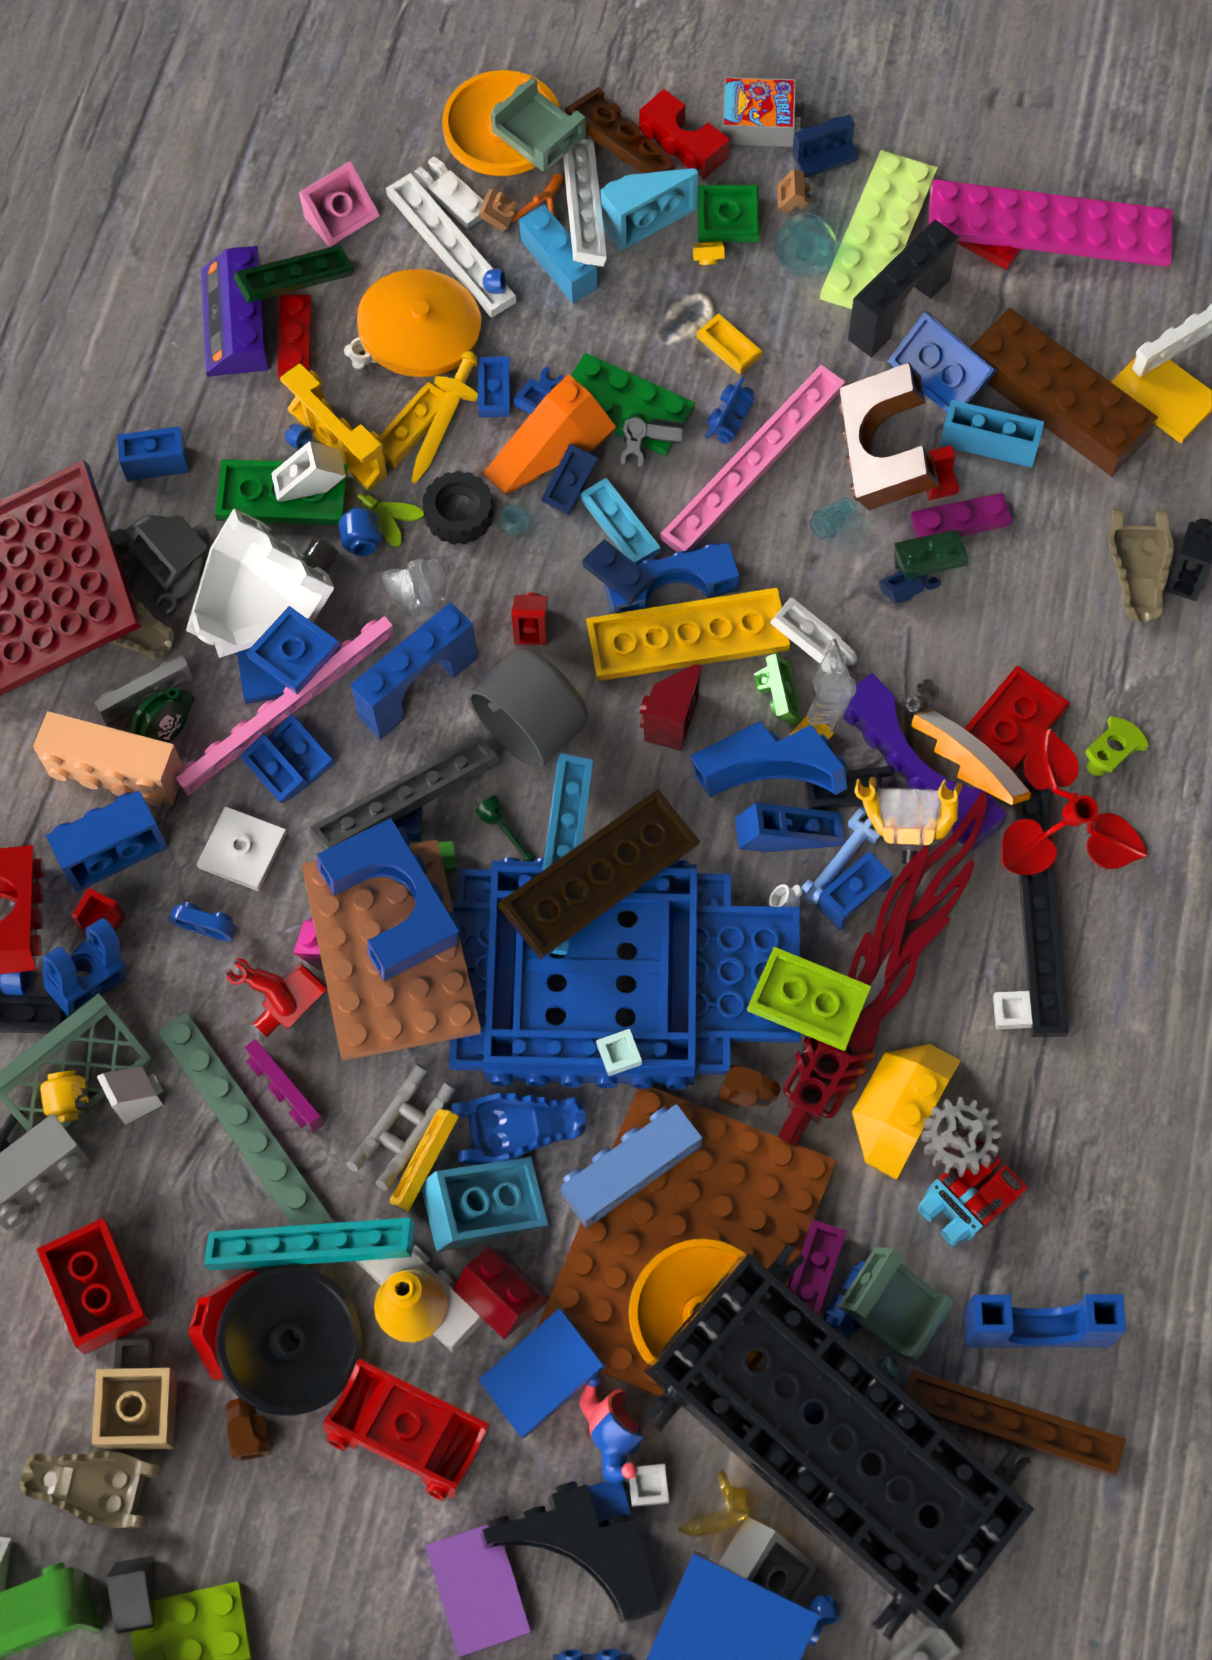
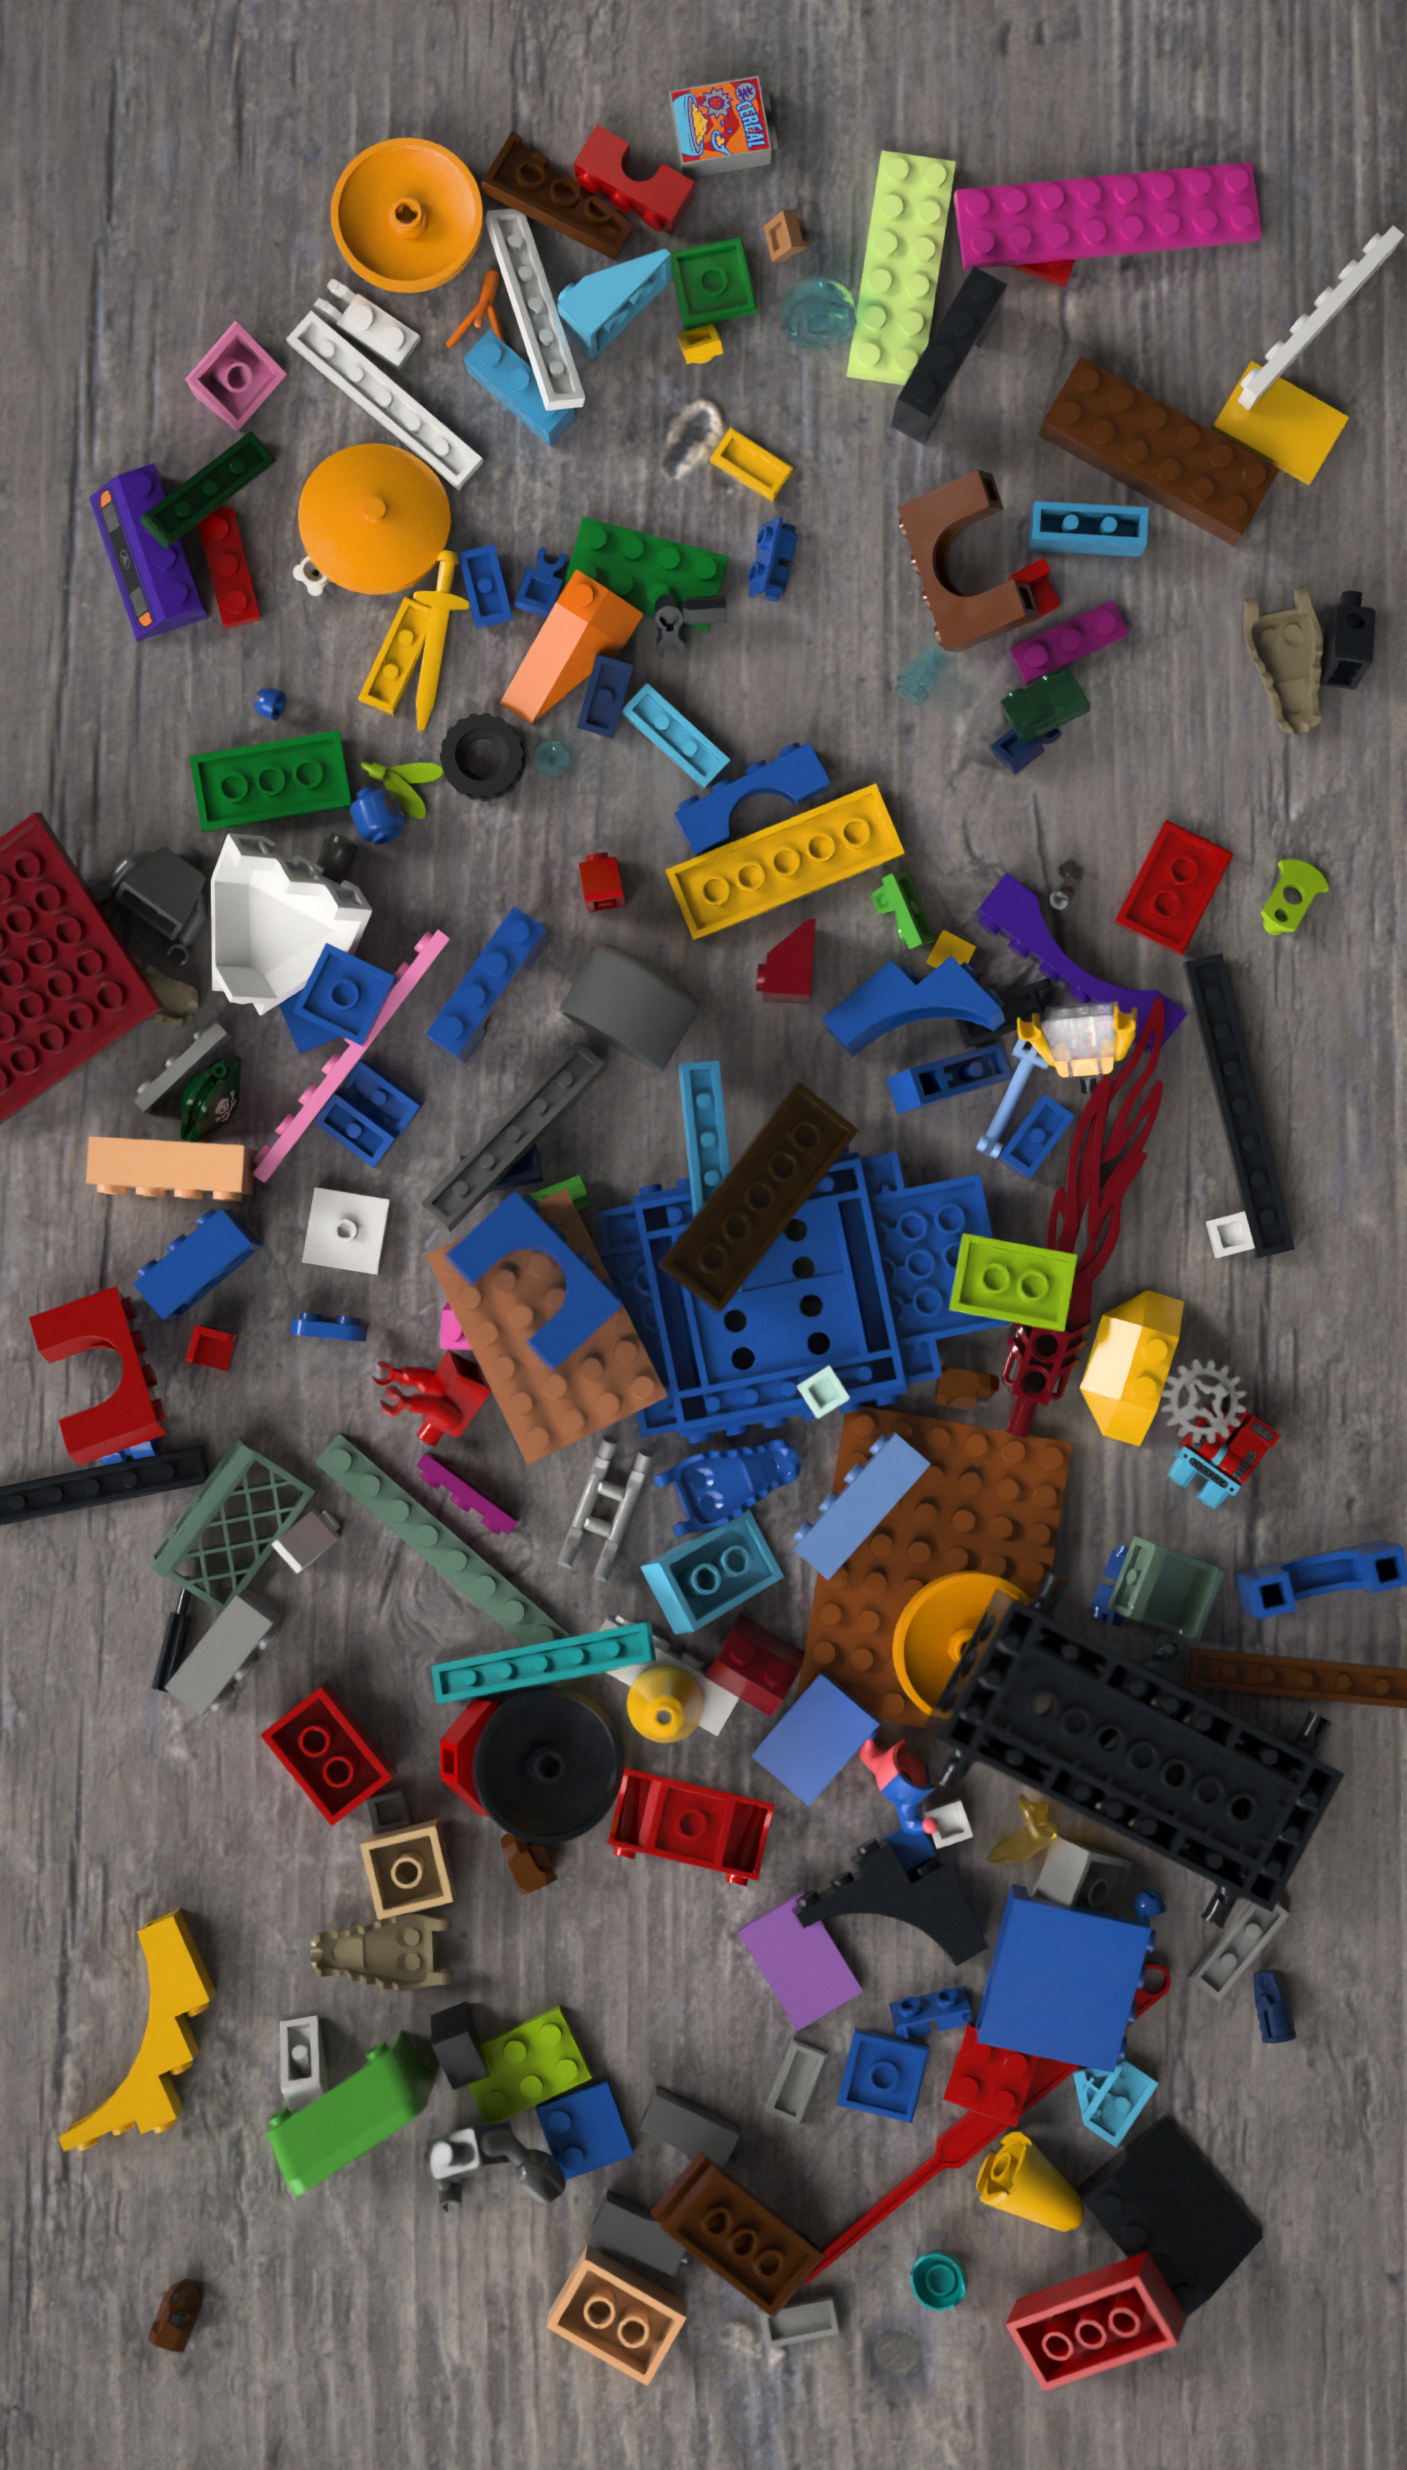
camera: 10 degrees left, 20 degrees up
yellow head [40,1070,90,1123] -> none
blue brick [43,918,125,1017] -> none
blue panel [117,426,189,481] -> none
white slope [271,441,346,502] -> none
yellow piece [280,363,388,492] -> none
clear piece [380,557,446,625] -> none
yellow tile [389,1109,459,1212] -> none
dark green hinge [475,795,536,862] -> none
medium nougat tile [478,188,518,232] -> none
blue hinge [482,268,506,294] -> none
sand green panel [491,77,586,172] -> none
dark blue plate [582,539,653,605] -> none
bright pink plate [660,365,845,552] -> none
white plate [769,884,802,907] -> none
white hinge [770,597,858,679] -> none
magenta plate [789,1219,847,1316] -> none
dark blue bracket [792,114,859,178] -> none
clear hinge [807,639,856,732] -> none
tile [887,311,997,413] -> none
slope [911,710,1031,805] -> none
red plant [1001,729,1147,875] -> none

